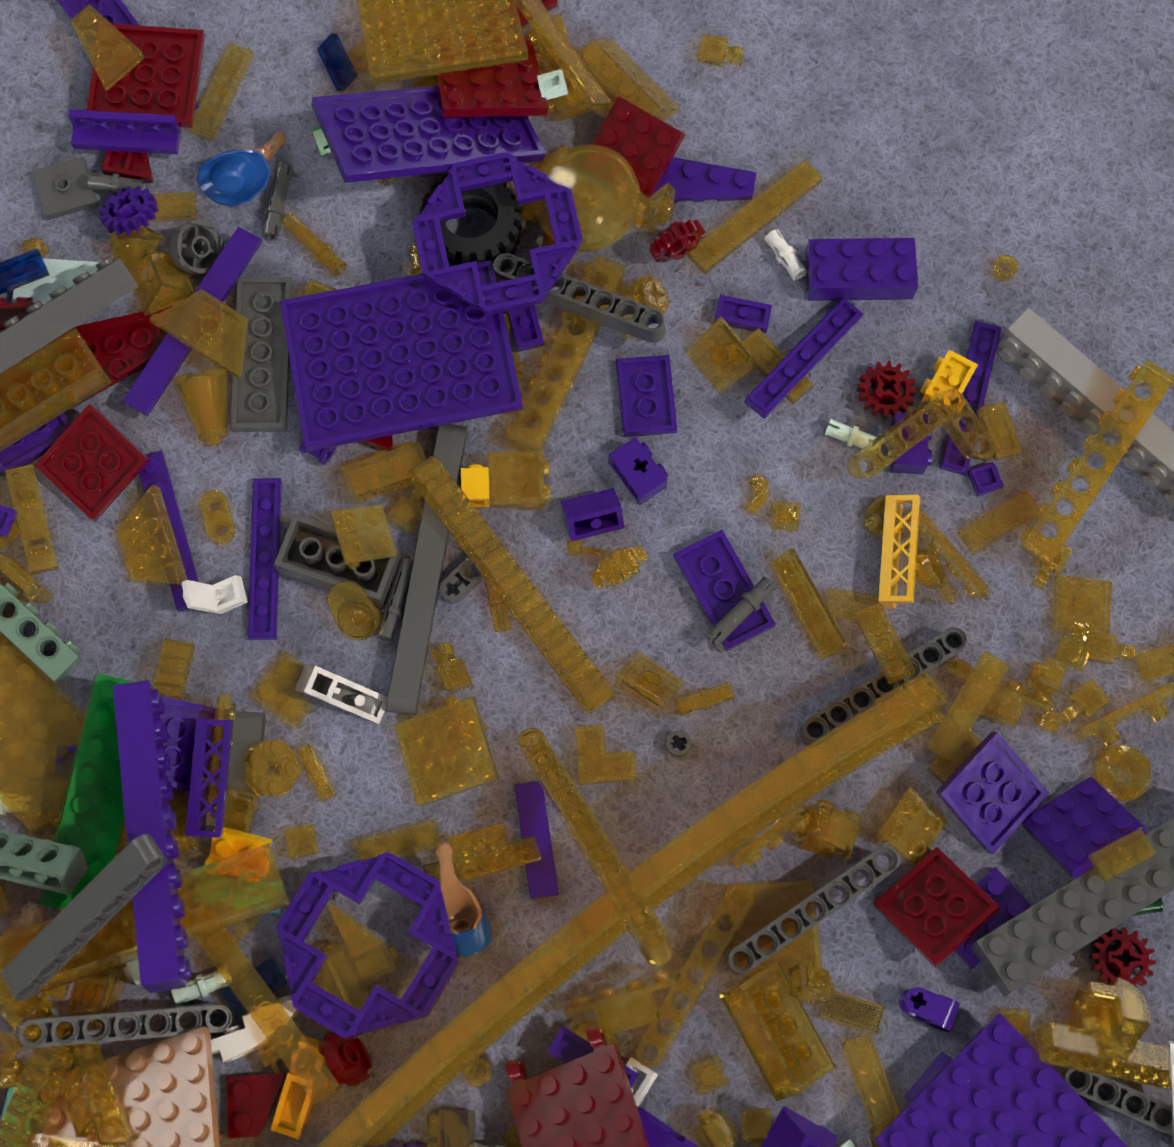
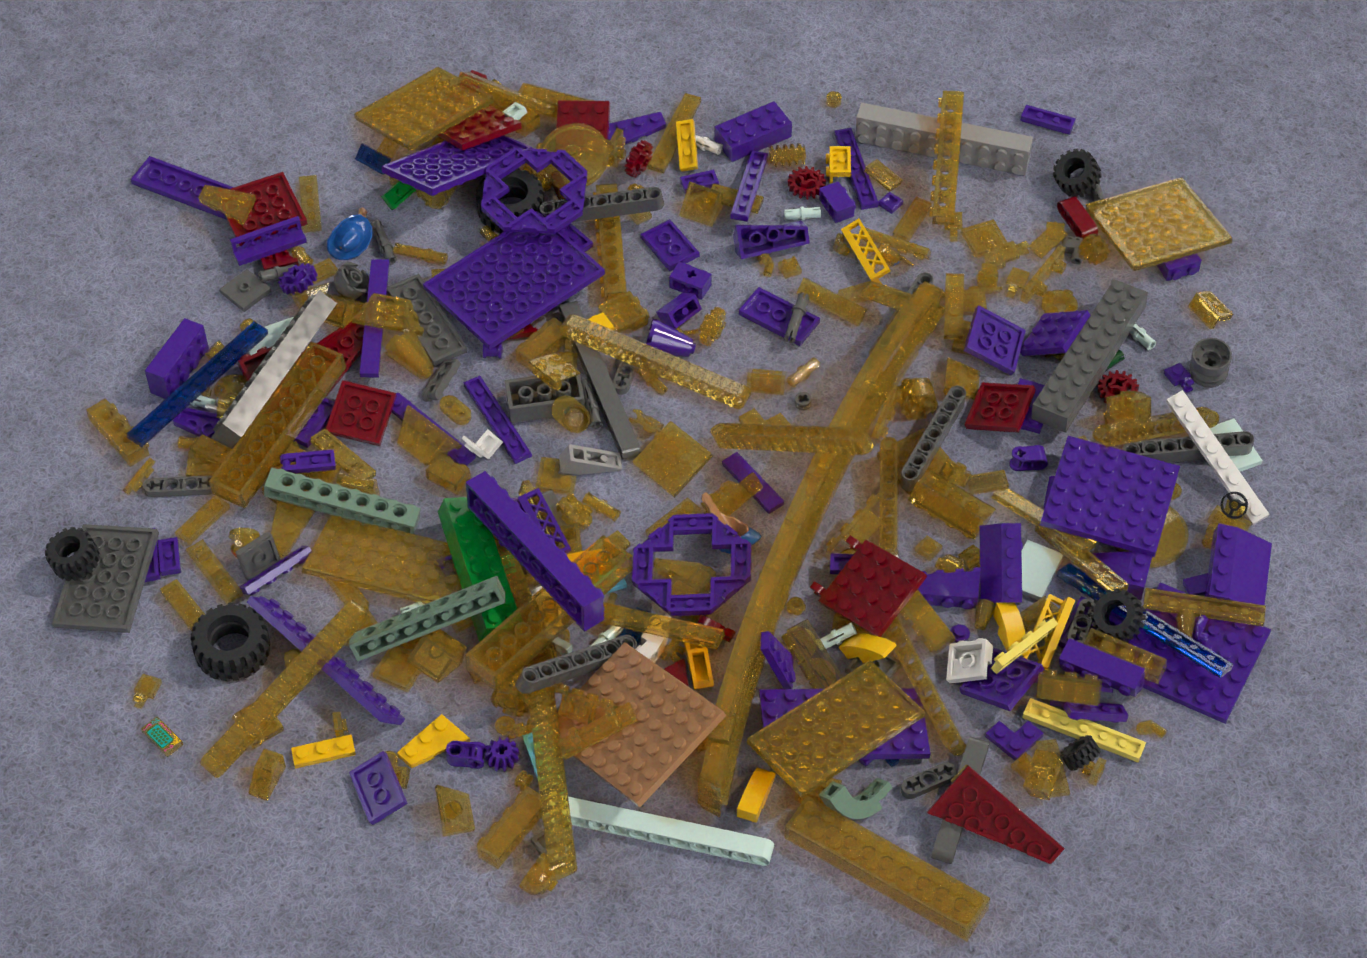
camera: 25 degrees left, 20 degrees down
dark grey beam [1,834,167,1002] -> none
clear yellow plate [697,34,744,66] -> none
clear yellow beam [847,389,995,479] -> none
clear yellow plate [1035,710,1063,733] -> none
clear yellow plate [1088,828,1157,883] -> none
none -> clear yellow pin [292,246,313,266]
none -> dark grey plate [422,359,461,402]
none -> clear yellow brick [426,454,471,495]
none -> dark purple cone [643,319,696,357]
none -> yellow plate [676,119,698,172]
none -> dark purple wedge [733,221,810,259]
none -> clear yellow piece [769,143,806,167]

